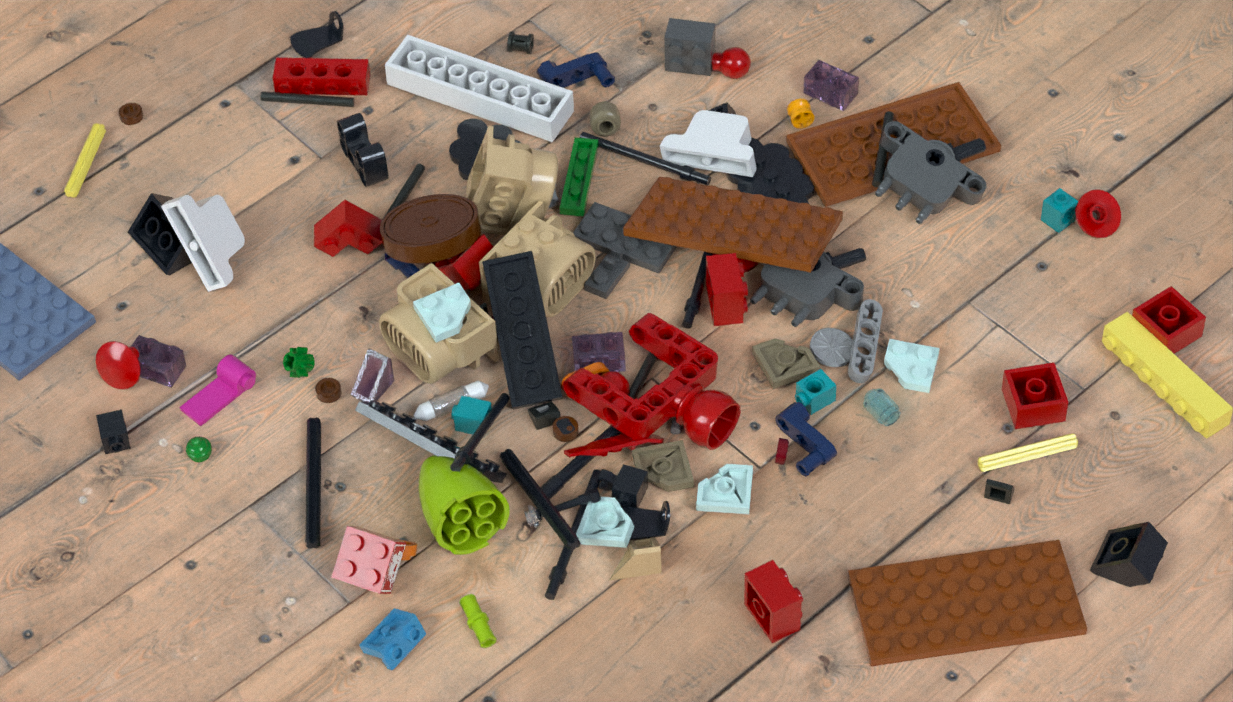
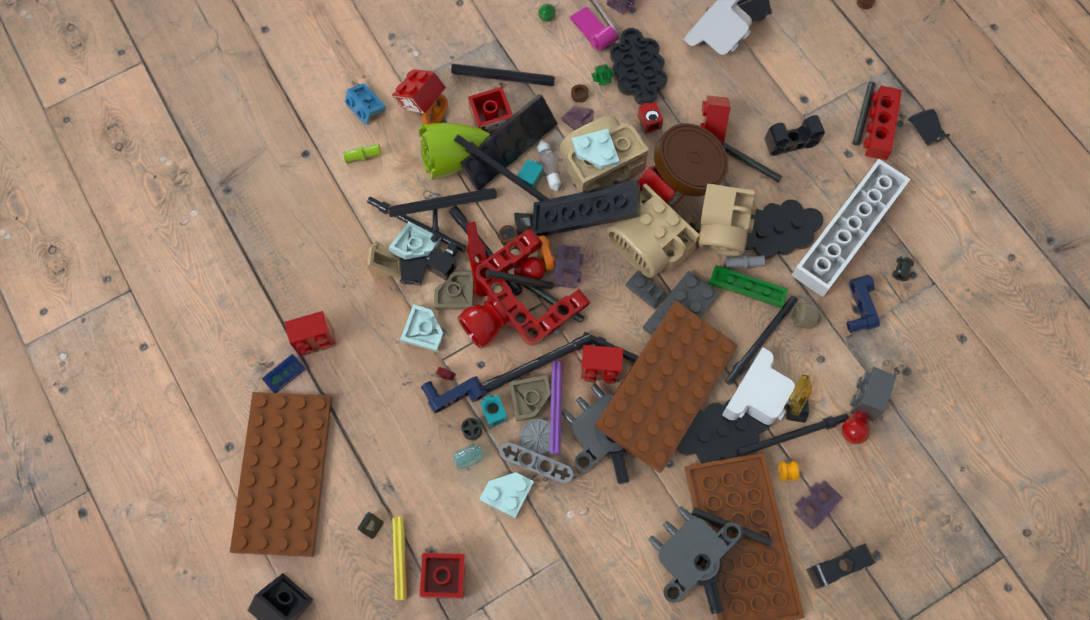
camera: 100 degrees right, 20 degrees up
none -> clear blue tile [262,354,306,393]
none -> pearl dark grey wheel [461,418,482,440]
none -> red brick [468,87,513,135]
none -> black piece [483,333,593,393]
none -> pearl dark grey bar [486,269,554,289]
none -> medium lavender axle [550,361,563,455]
none -> black plate [610,28,667,105]
none -> red brick [638,102,663,134]
none -> black bar [737,413,849,457]
none -> clear yellow tile [789,375,812,415]
none -> black beam [806,543,876,589]

